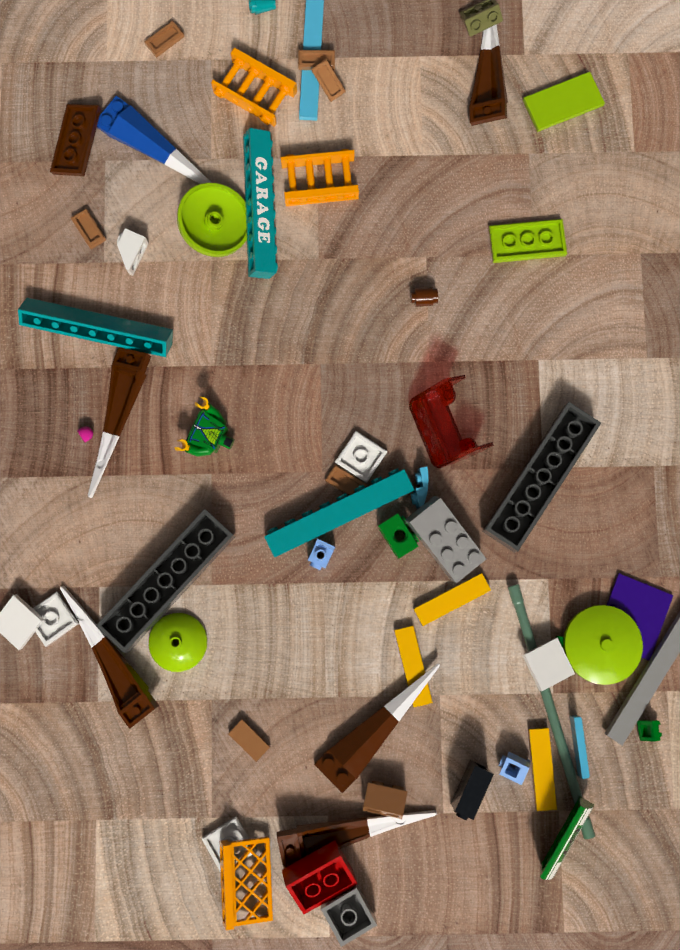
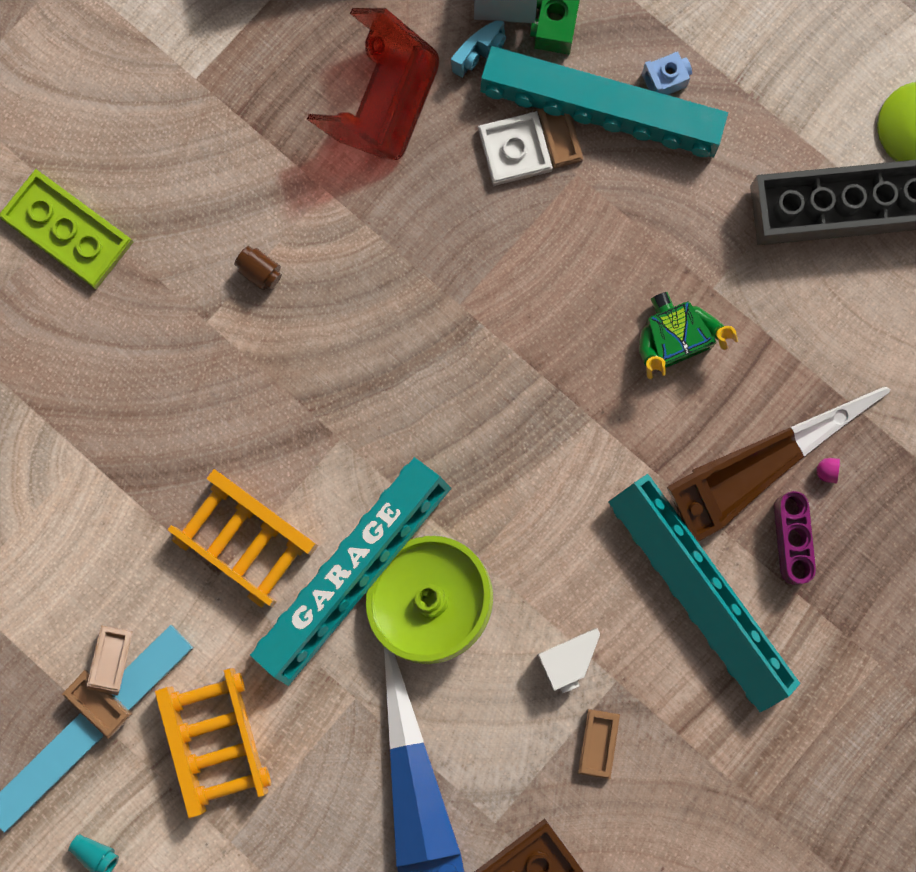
camera: 135 degrees left, 0 degrees up
none -> magenta beam [774,491,816,585]

